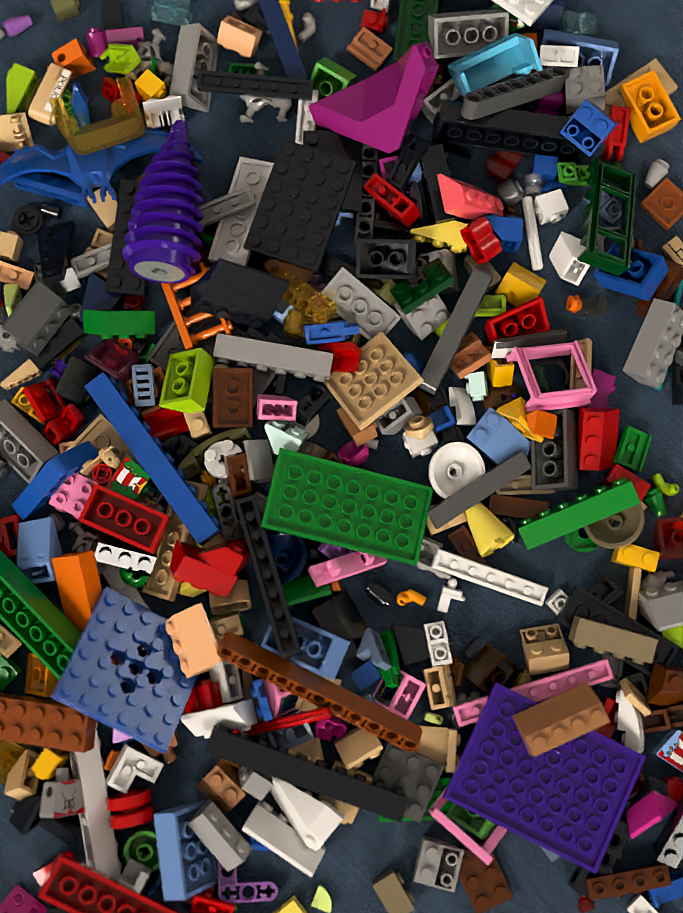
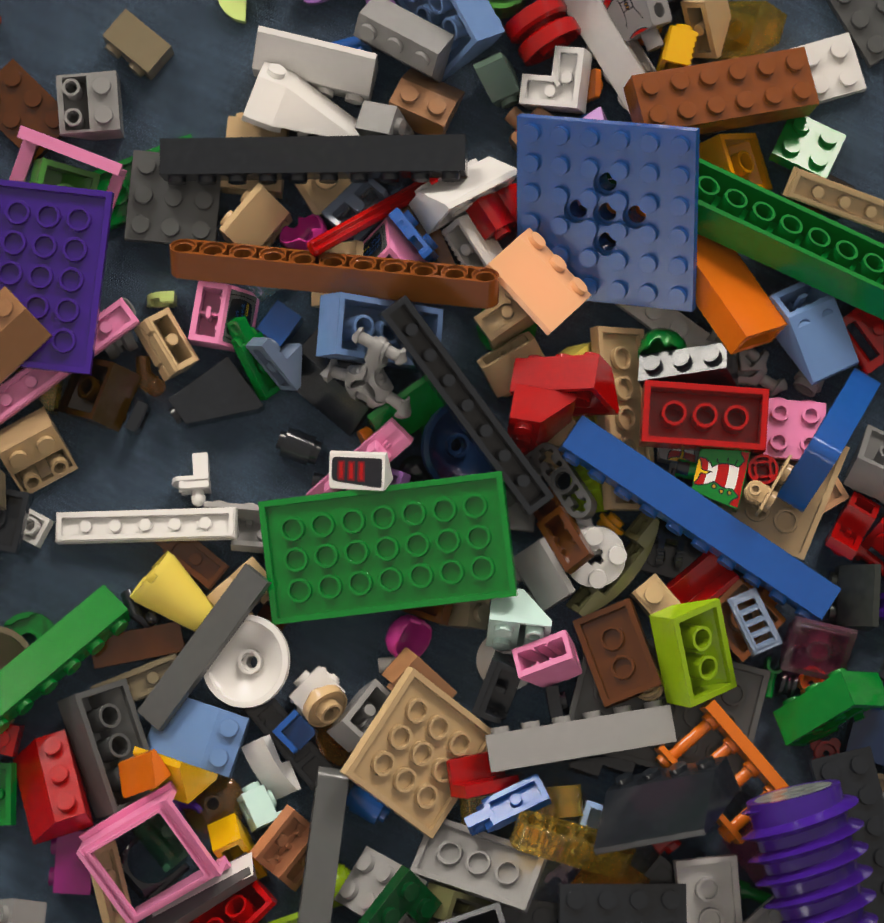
camera: 160 degrees right, 0 degrees up
light orange arm [397,589,427,606] -> none
tan bracket [416,725,460,772] -> none
white slope [424,621,453,667] -> none
none -> light grey piece [320,327,412,419]
none -> slope [329,450,393,491]
none -> sand green slope [473,52,521,109]

